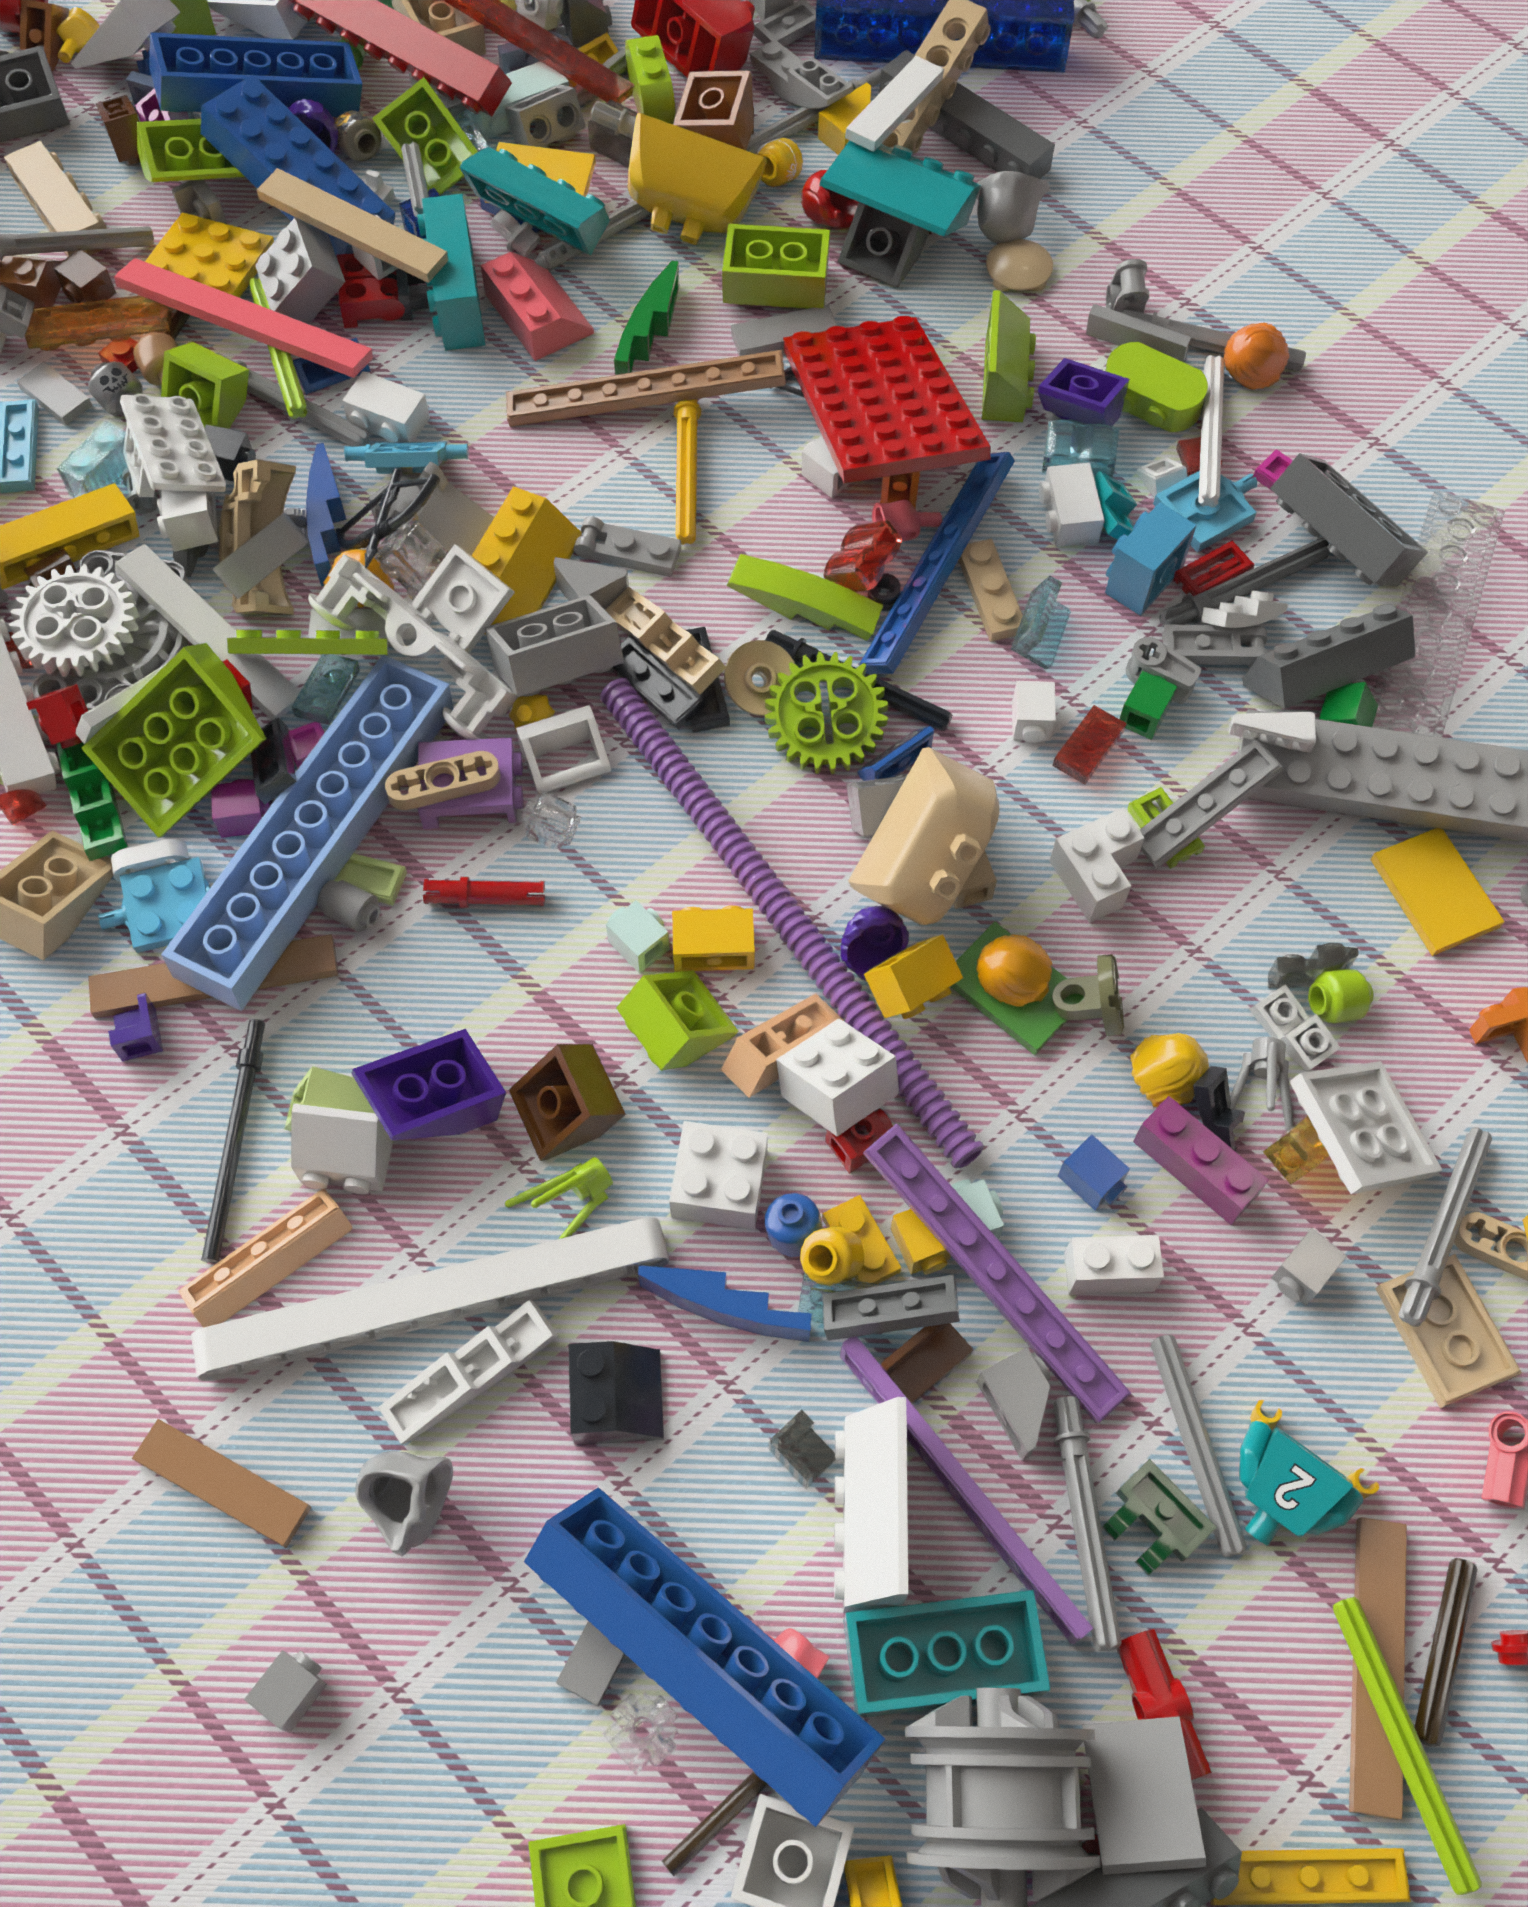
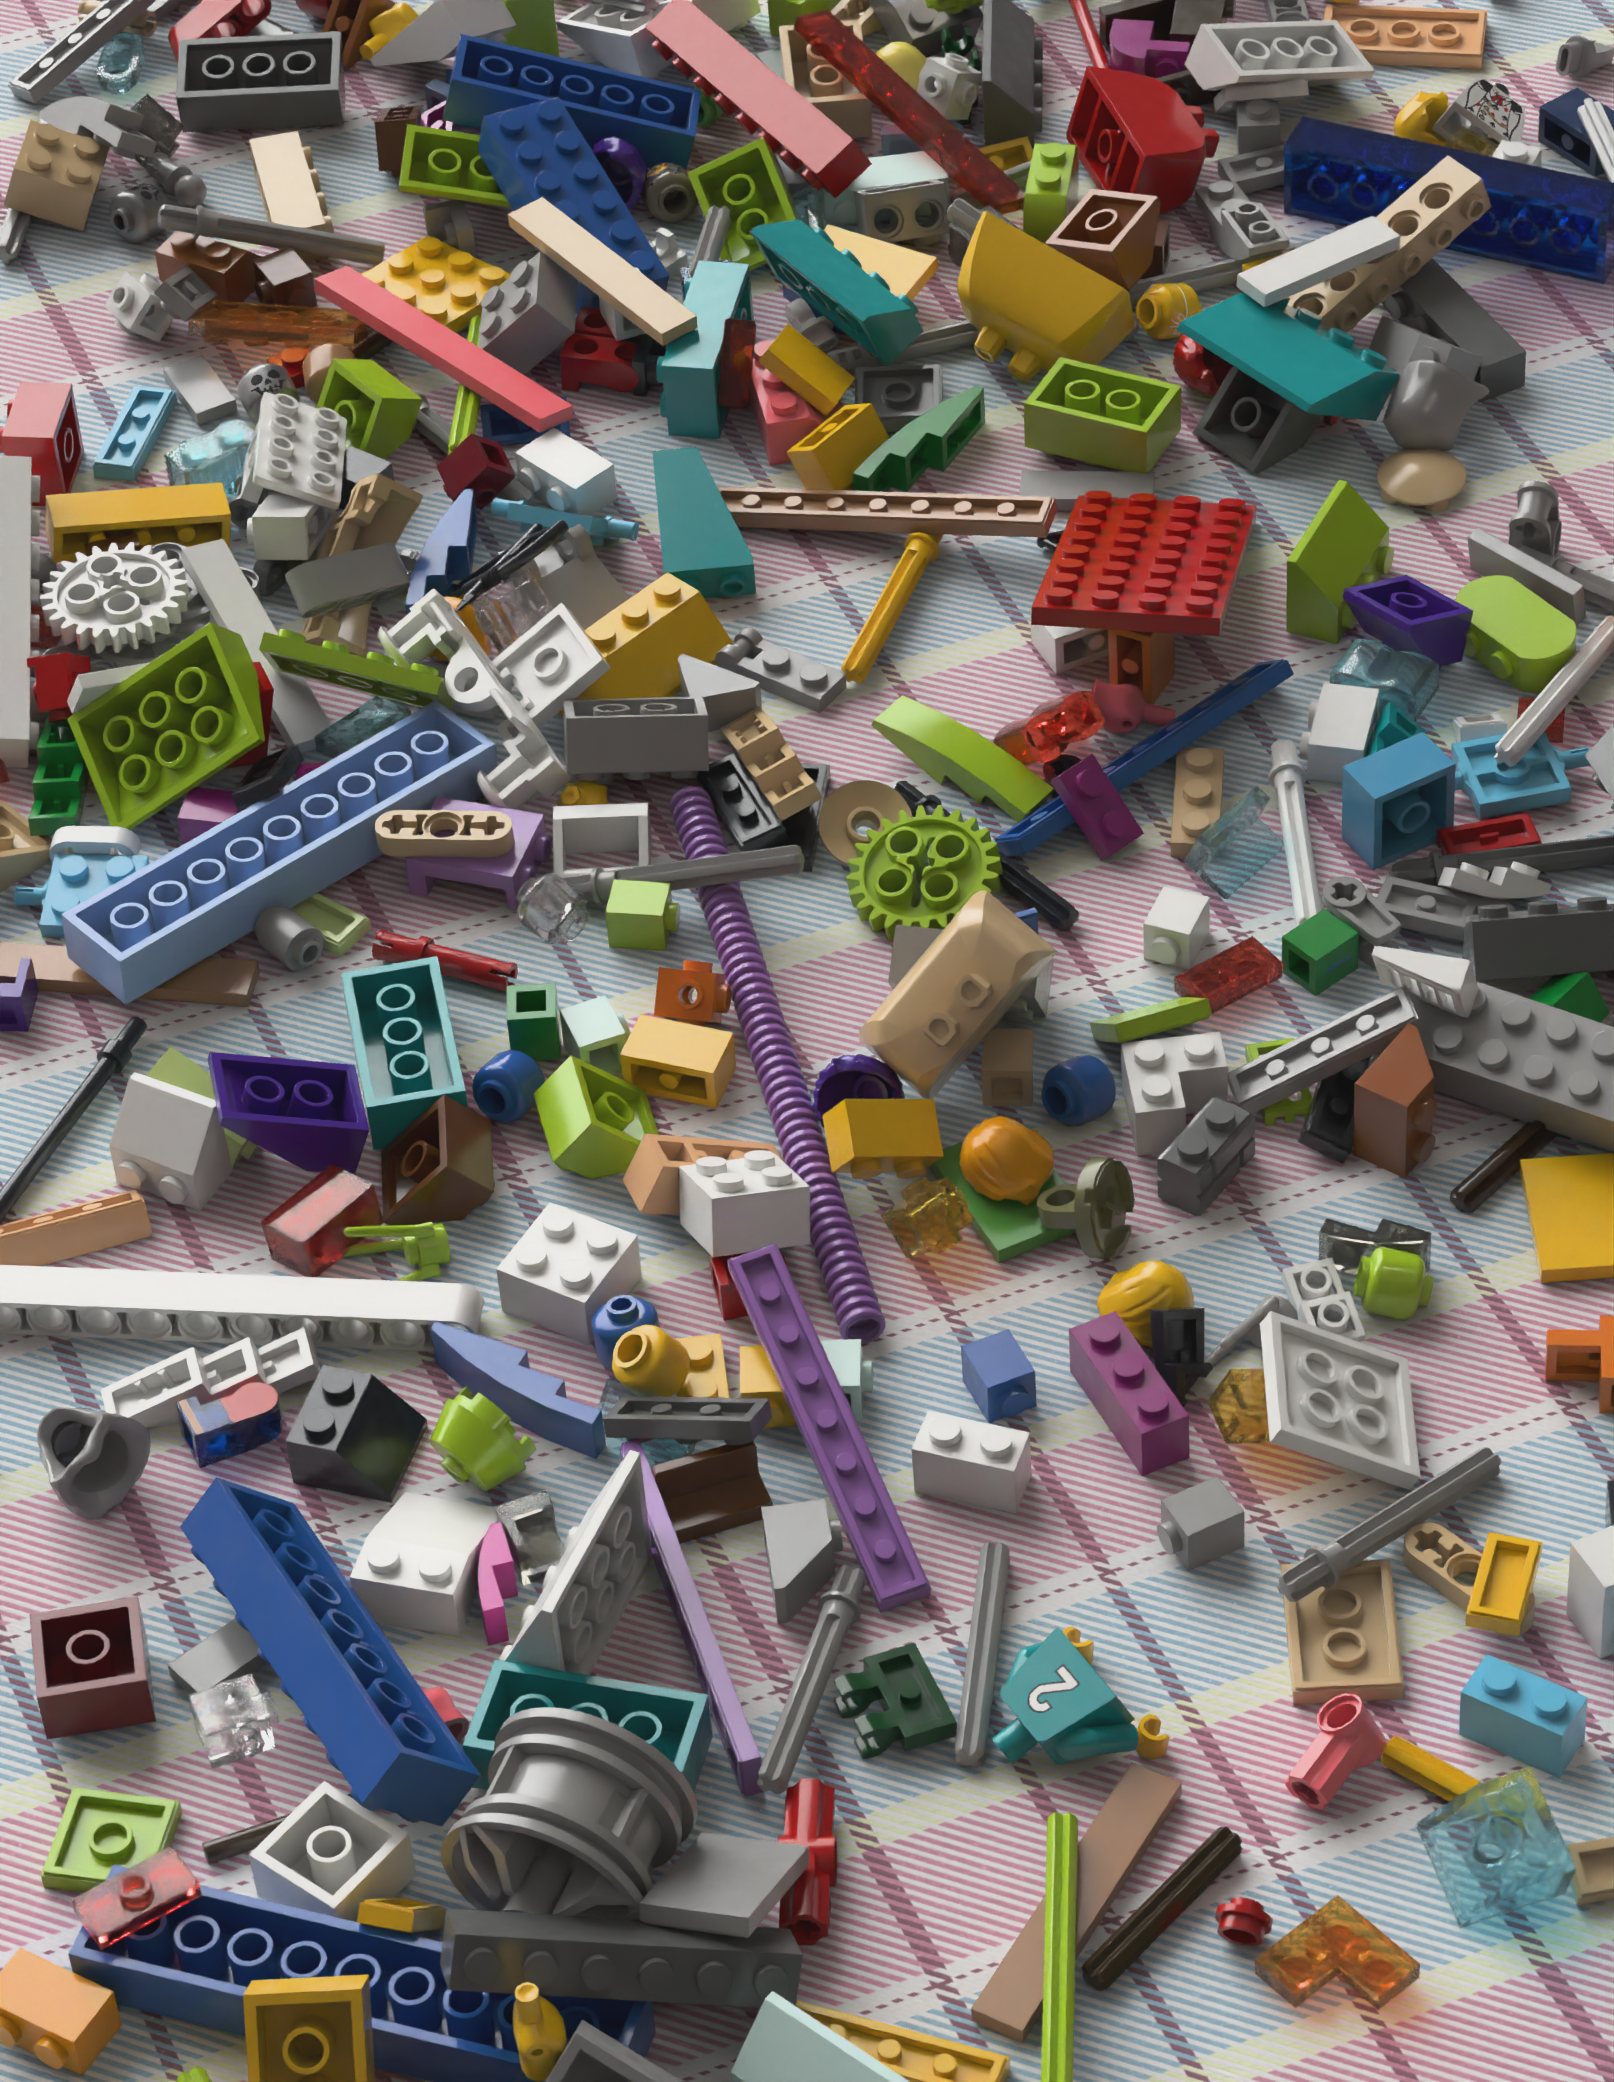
camera: 25 degrees right, 20 degrees down
none -> dark red brick [29,1596,156,1740]
none -> clear blue leg [176,1382,283,1468]
none -> clear red brick [261,1164,384,1278]
none -> teal brick [341,956,468,1150]
none -> white slope [350,1492,508,1637]
none -> lime cone [430,1386,536,1492]
none -> dark red brick [436,433,516,510]
none -> blue head [472,1050,545,1123]
none -> slope [478,1522,518,1646]
none -> green brick [507,983,561,1061]
none -> light grey axle [555,845,805,906]
none -> lime brick [605,879,680,951]
none -> teal slope [652,447,756,598]
none -> orange brick [654,960,731,1027]
none -> clear red slope [718,318,756,410]
none -> yellow tile [758,324,855,416]
none -> yellow brick [786,403,889,490]
none -> dark grey plate [855,364,943,432]
none -> clear yellow brick [881,1177,975,1258]
none -> blue head [1041,1055,1116,1126]
none -> magenta plate [1050,753,1144,861]
none -> lime tile [1089,997,1212,1043]
none -> dark grey brick [1157,1097,1255,1216]
none -> white axle [1268,739,1322,926]
none -> black tile [1298,1053,1378,1164]
none -> dark orange slope [1353,1023,1437,1178]
none -> light grey slope [1369,315,1483,380]
none -> dark brown axle [1450,1120,1559,1212]

